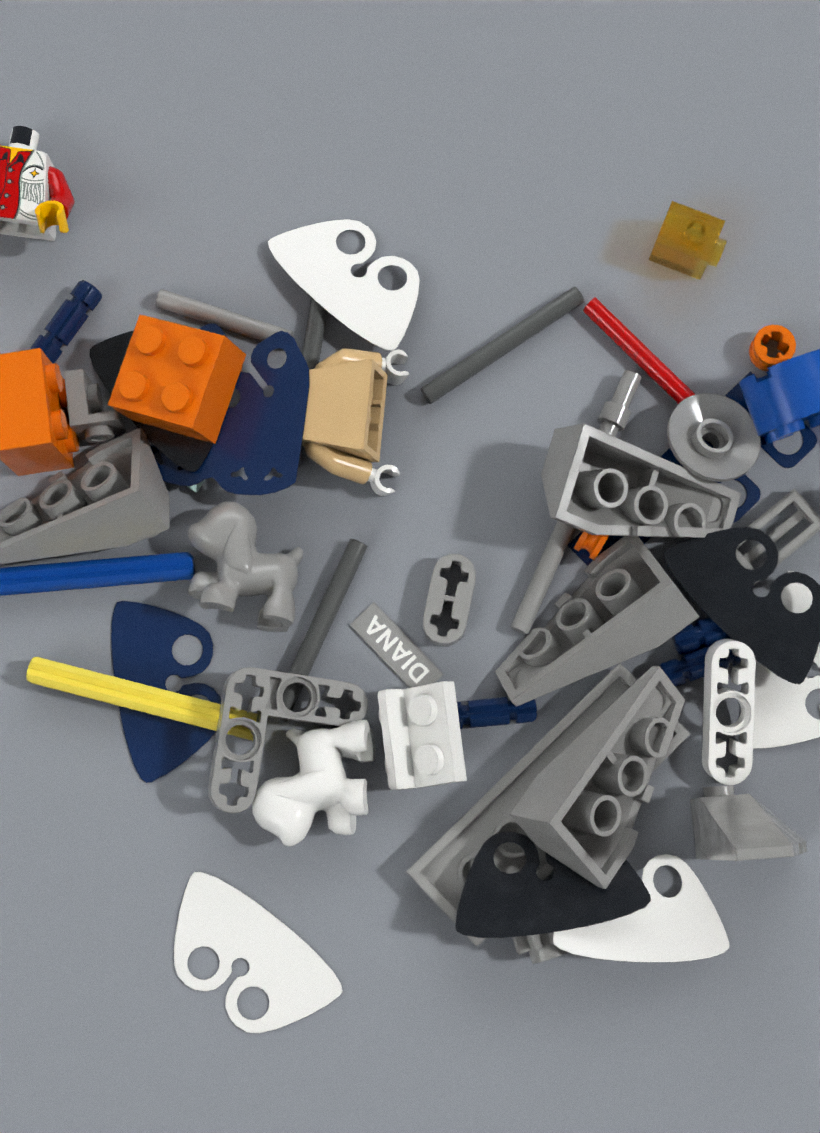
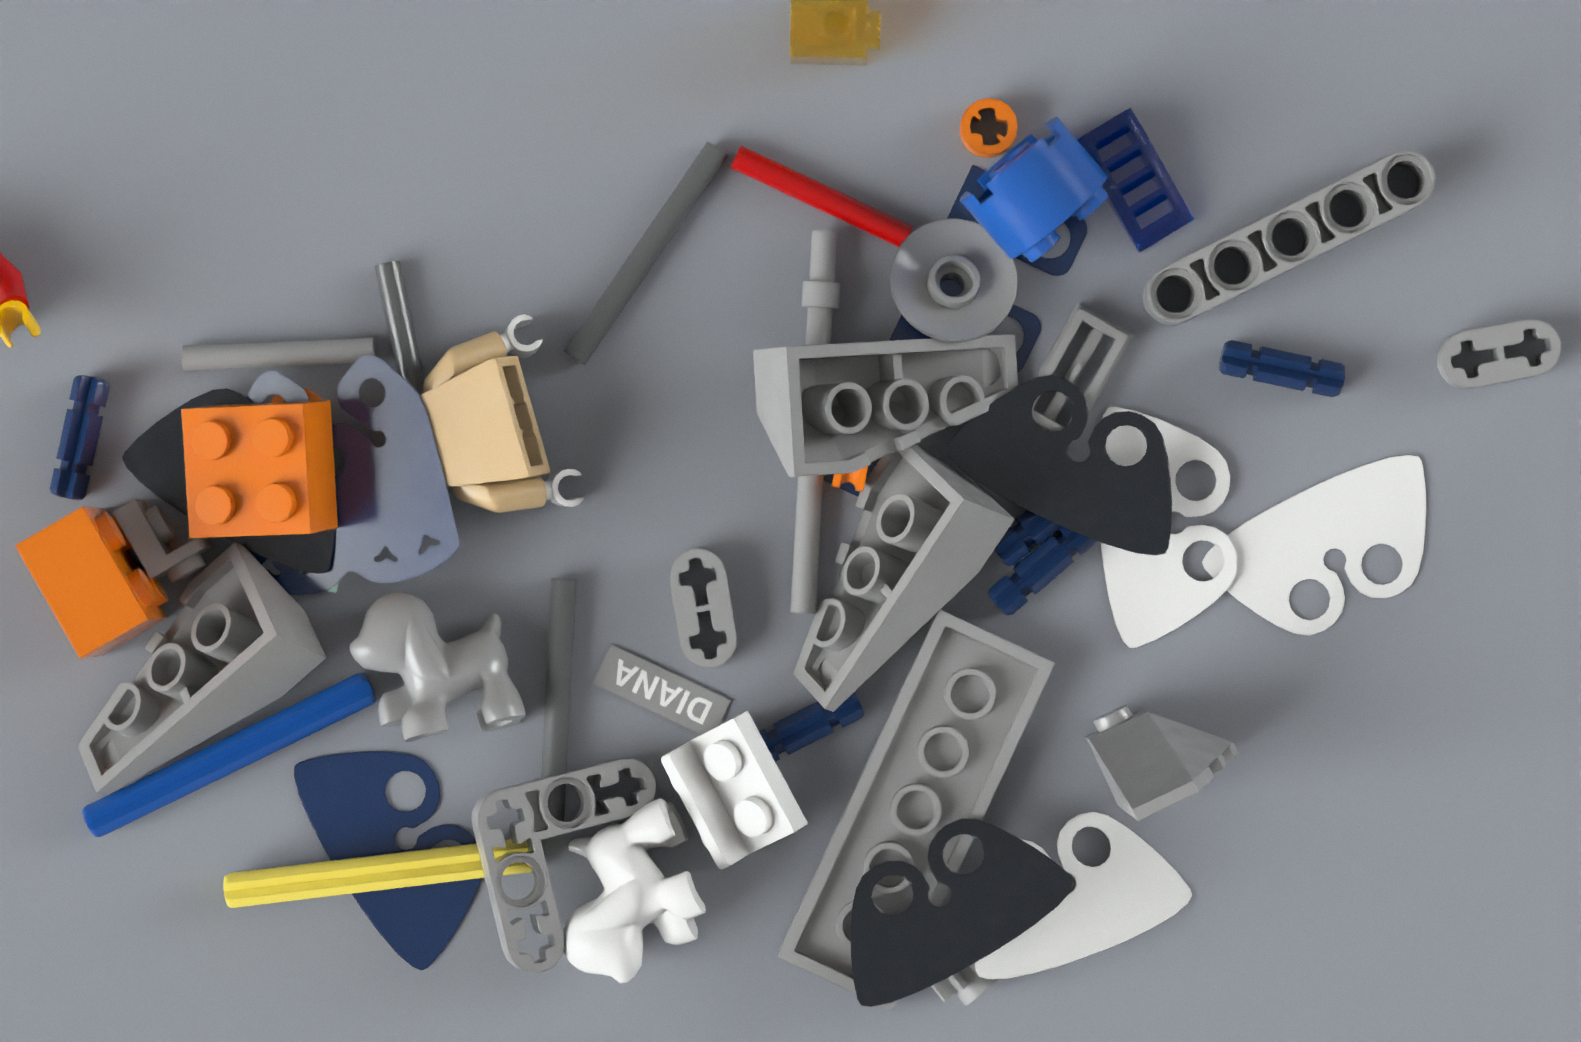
camera: 20 degrees left, 10 degrees up
white piece [268,219,420,351] -> none
light grey wedge [510,666,685,889] -> none
white beam [702,639,756,785] -> none

